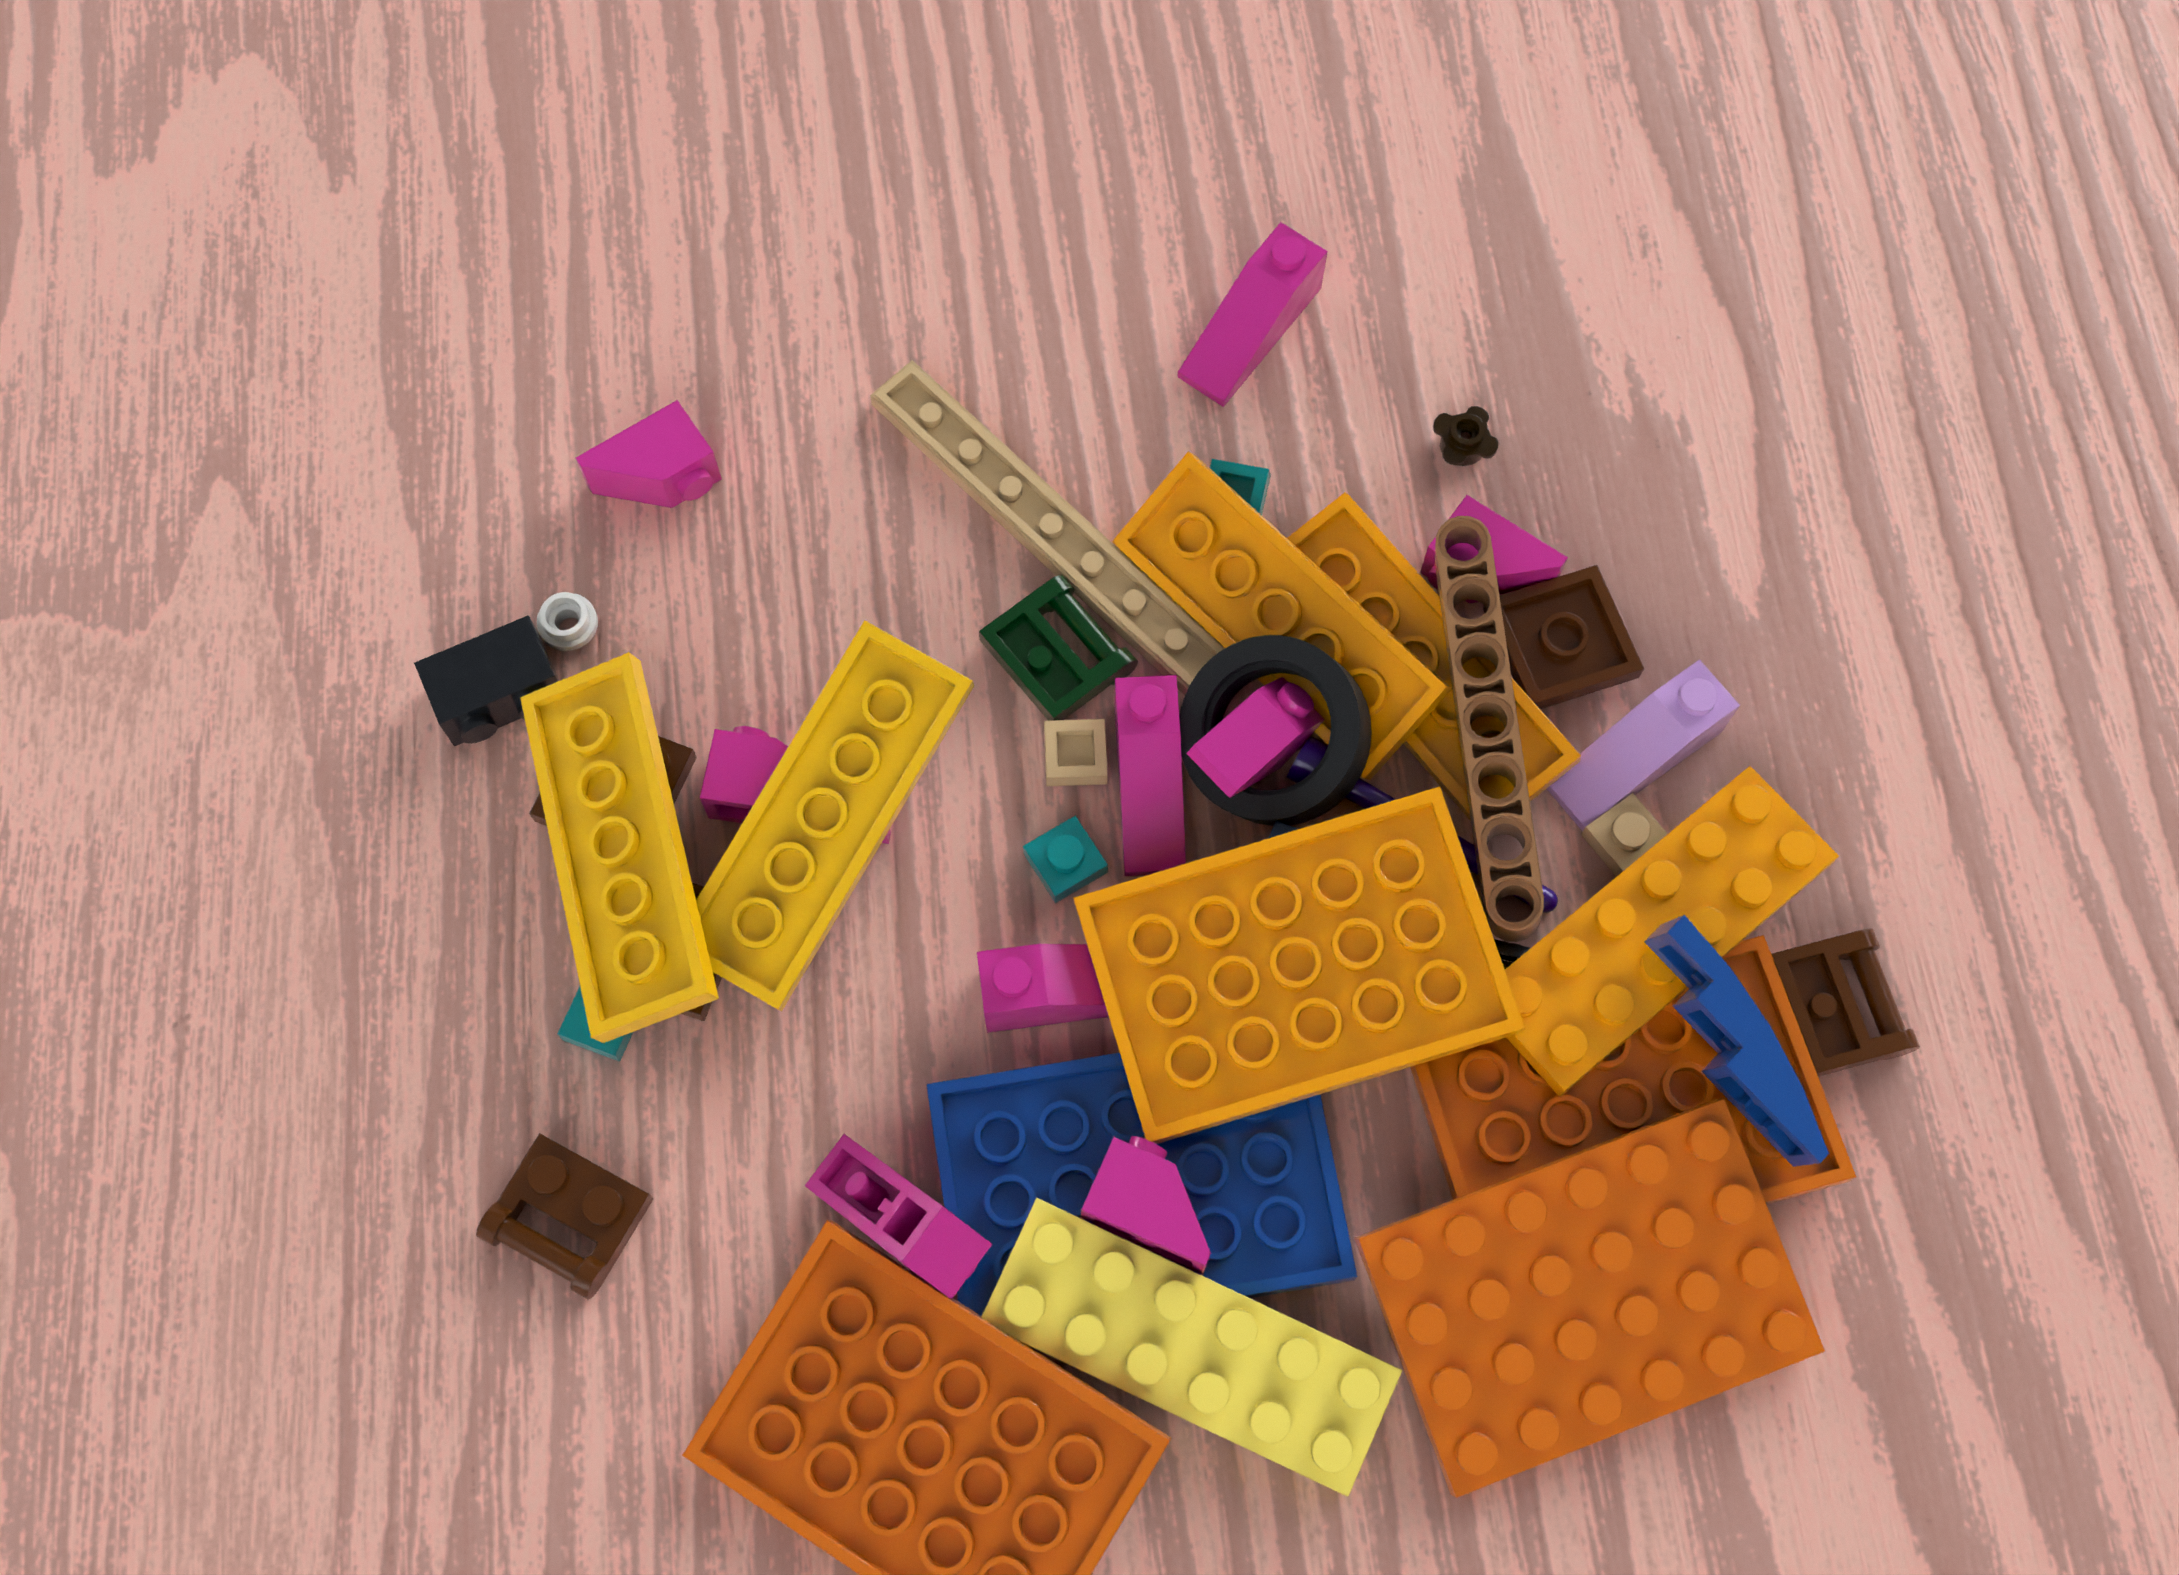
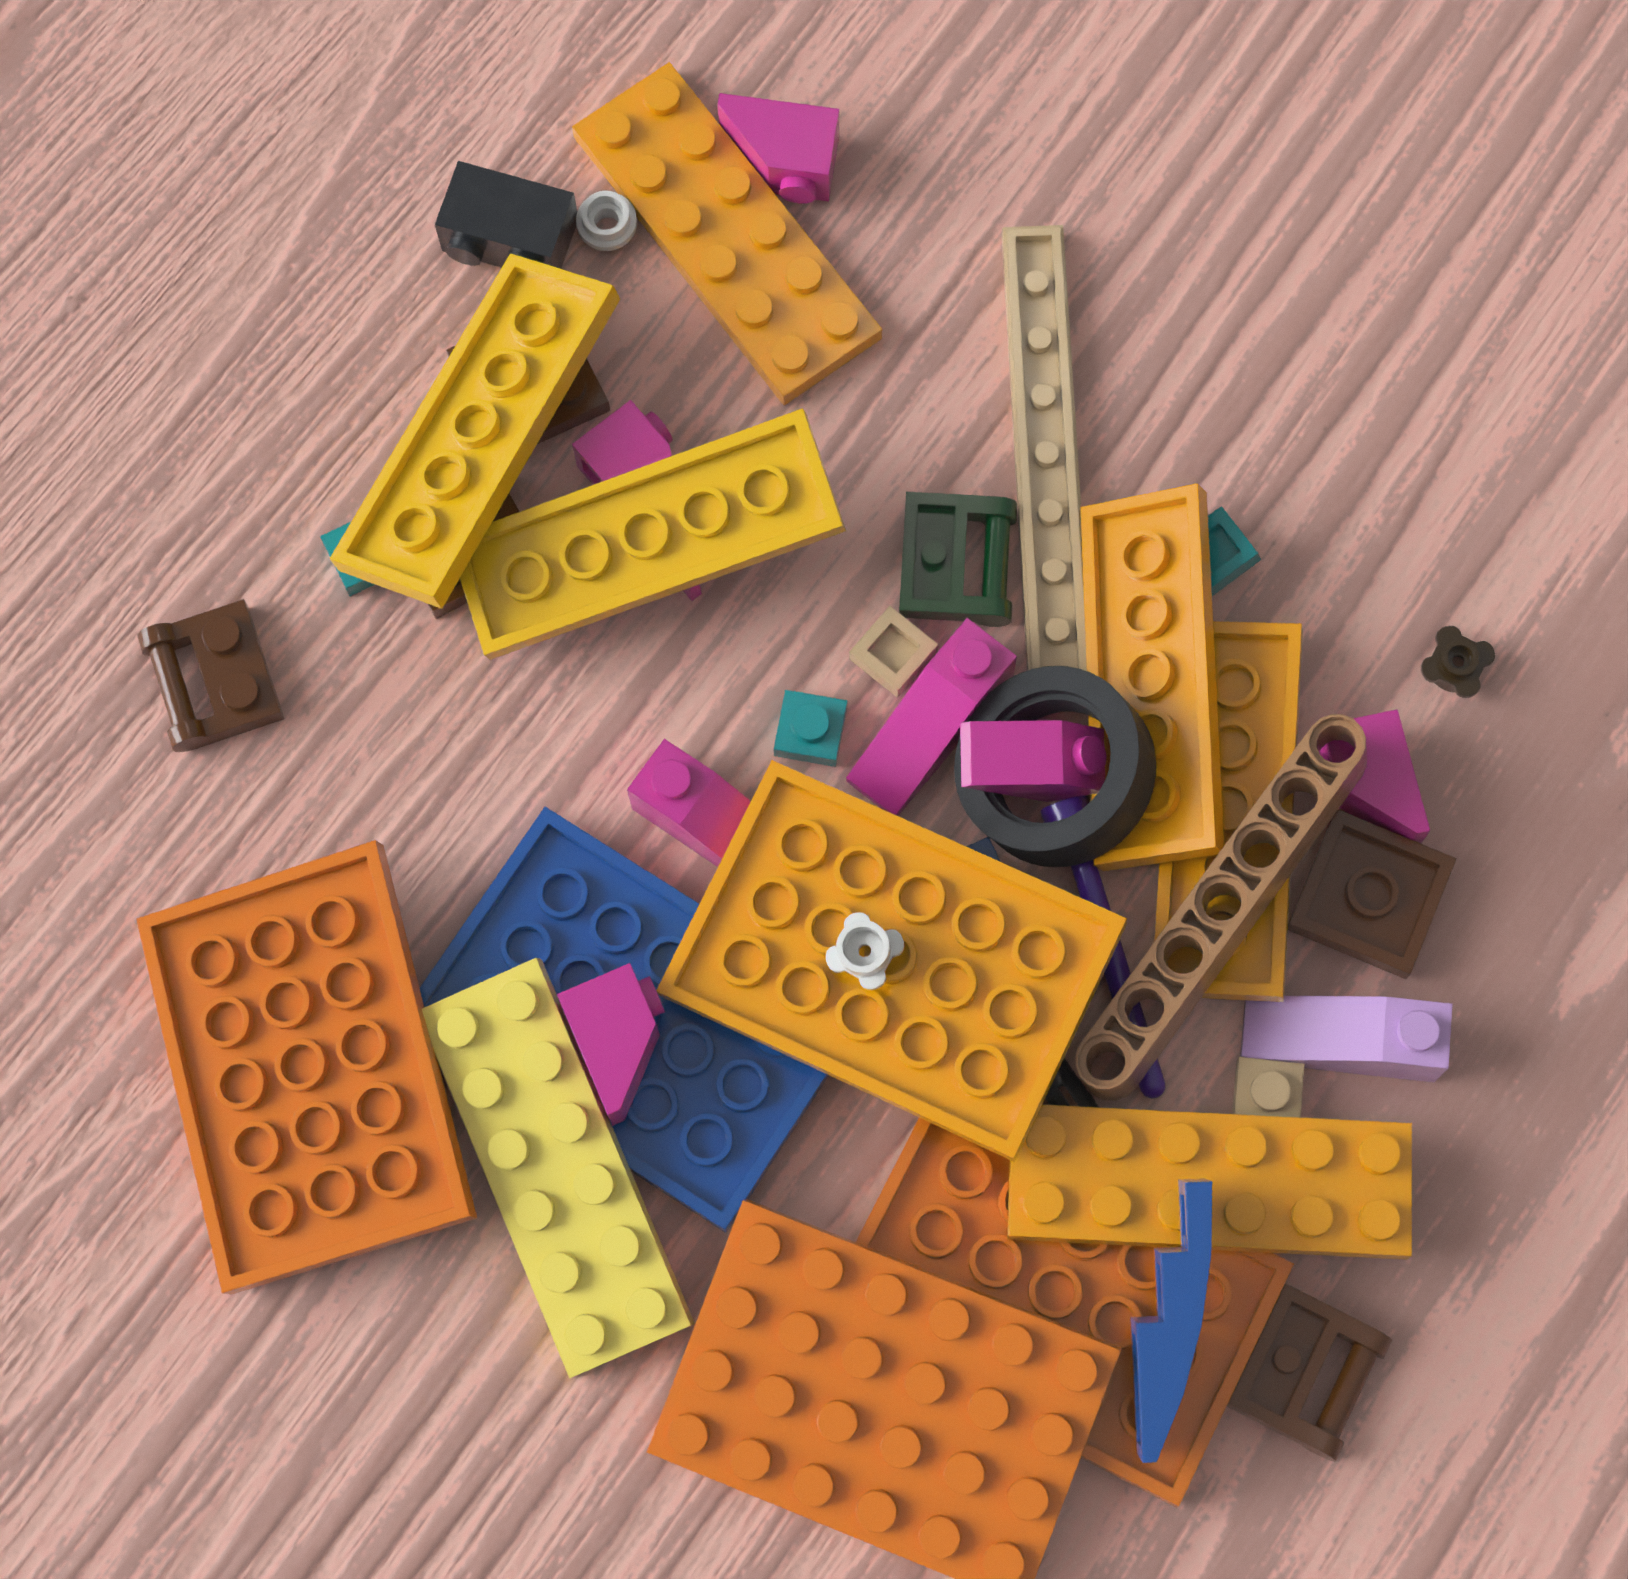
camera: 45 degrees right, 5 degrees up
dark pink slope [805,1134,992,1300] -> none
dark pink slope [1177,222,1328,407] -> none
none -> light orange plate [572,62,882,406]
none -> white plate [826,912,904,990]

